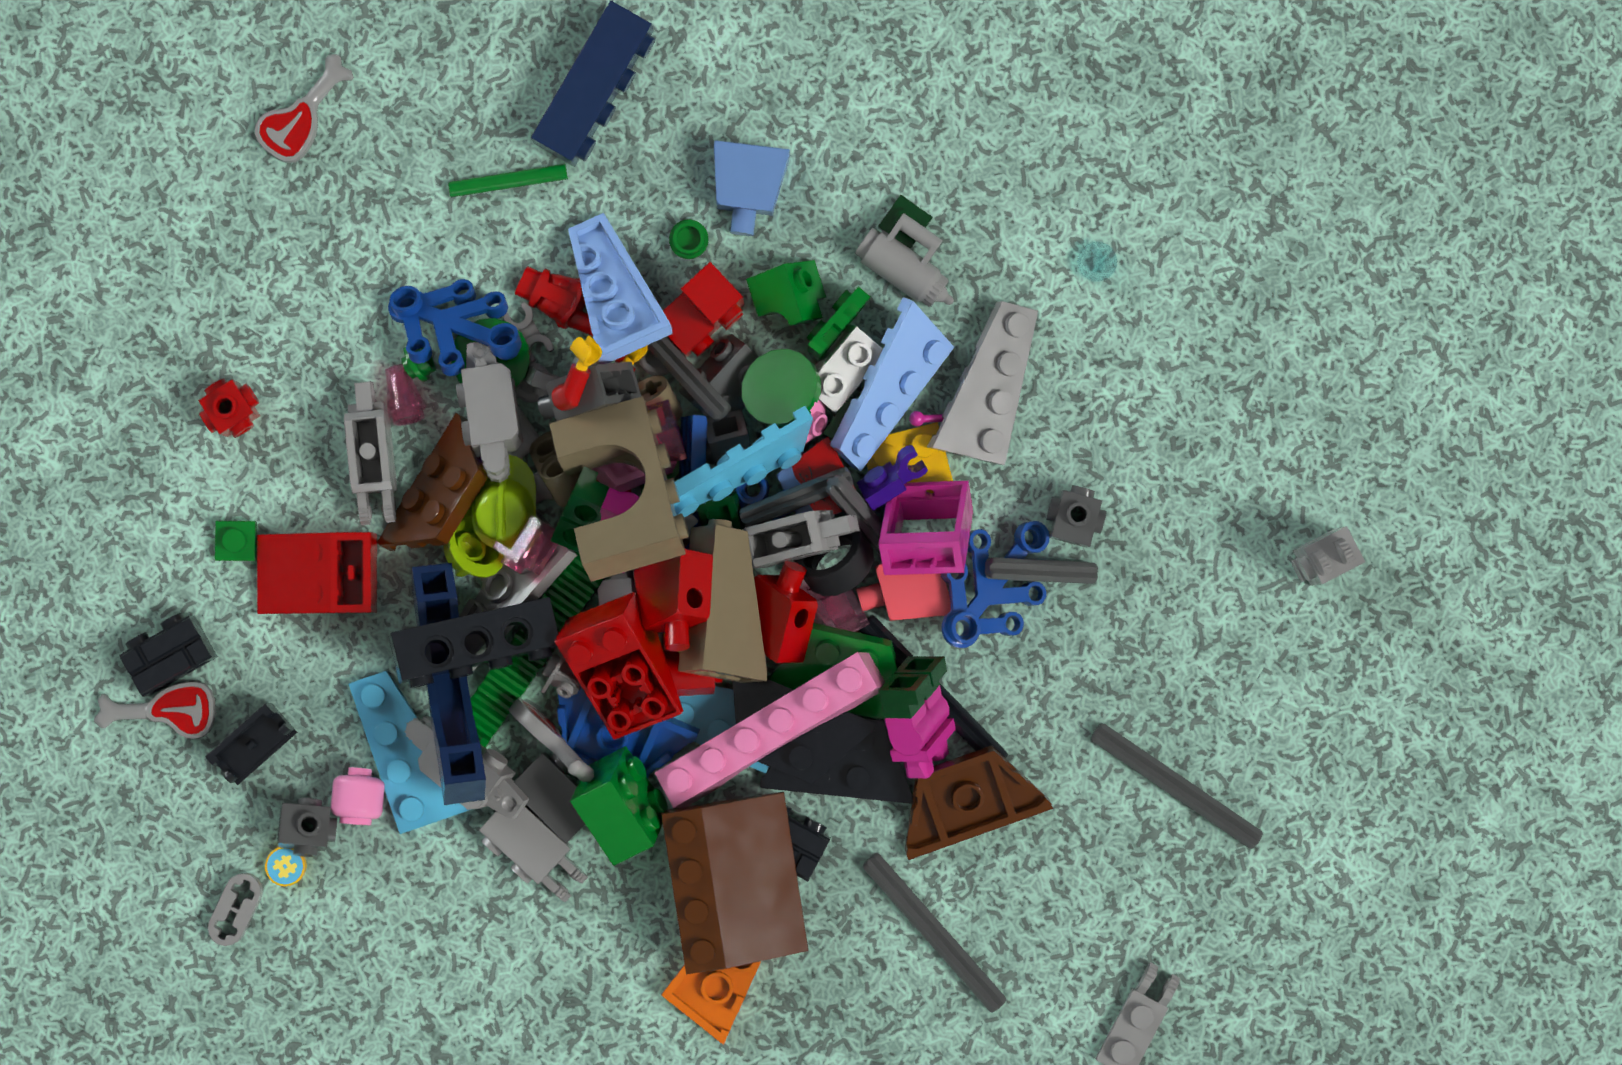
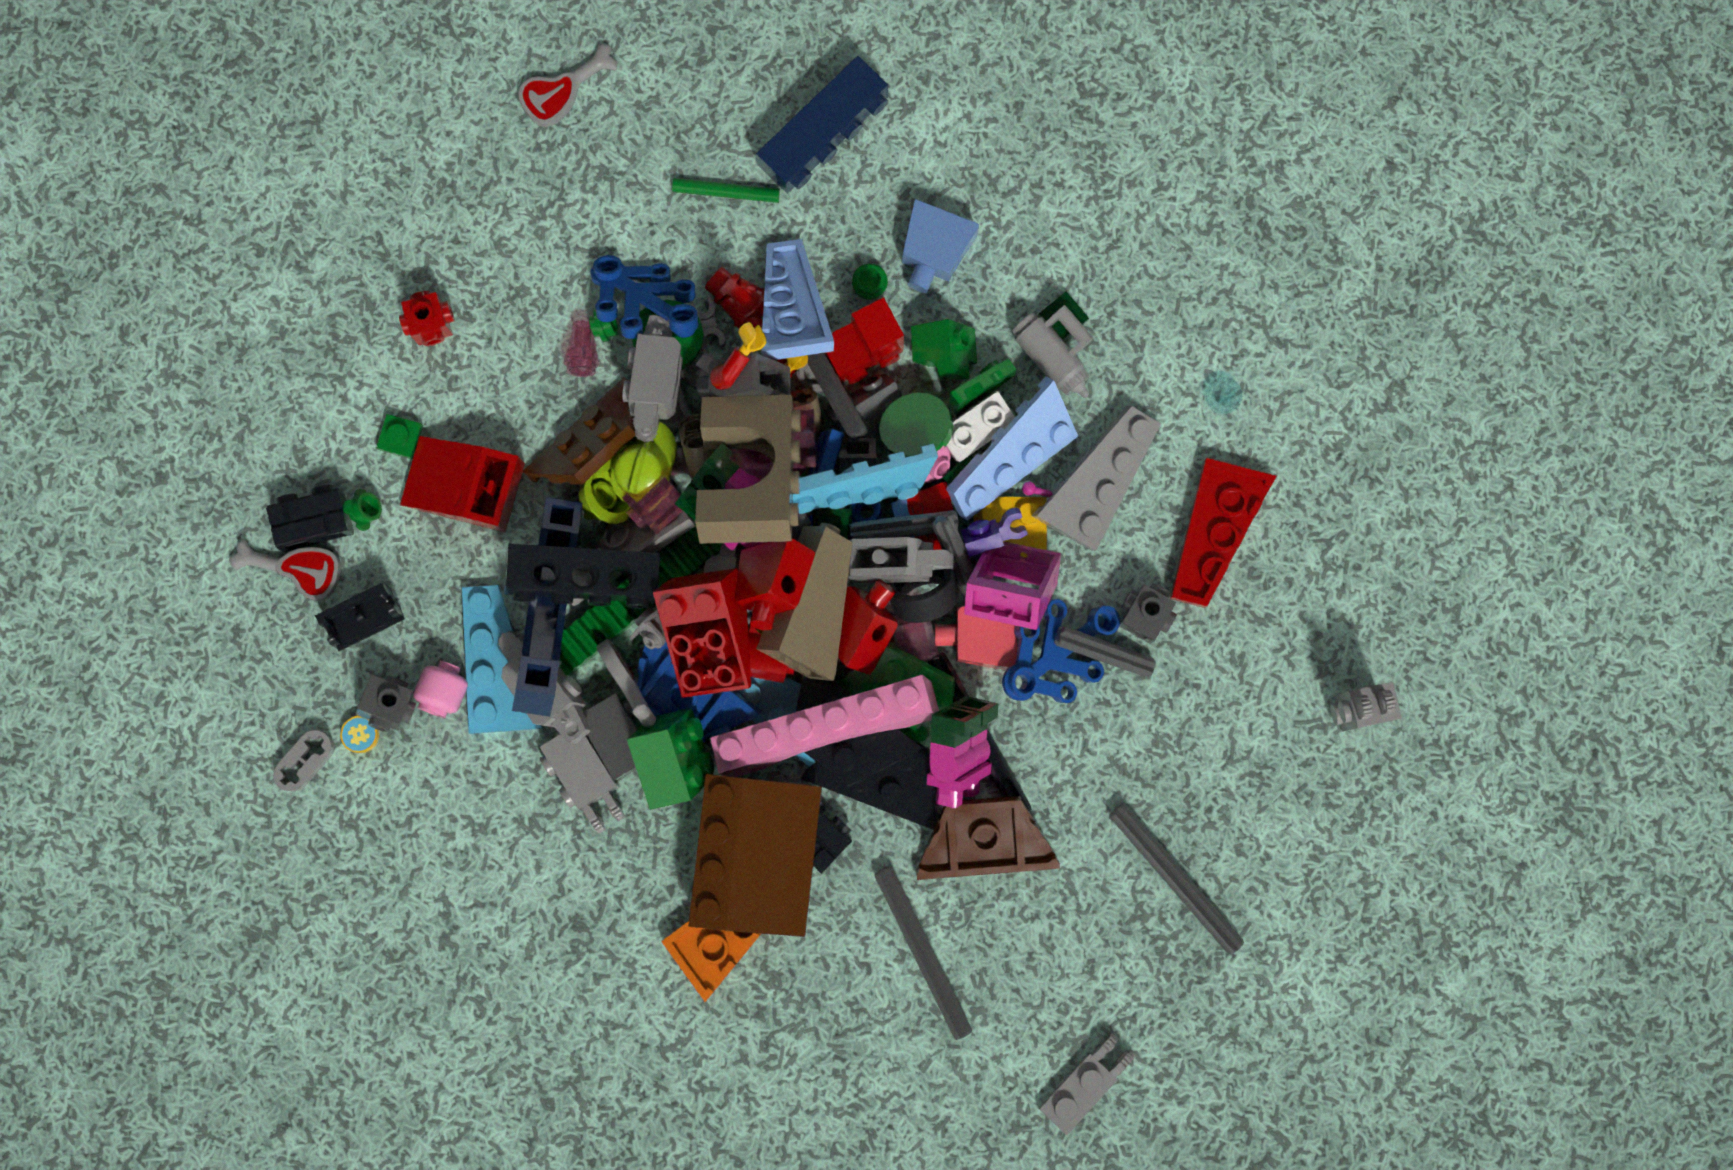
camera: 15 degrees right, 5 degrees down
light grey hinge [344,381,397,525] -> none
none -> green plate [343,489,382,531]
none -> red wing [1170,458,1277,608]

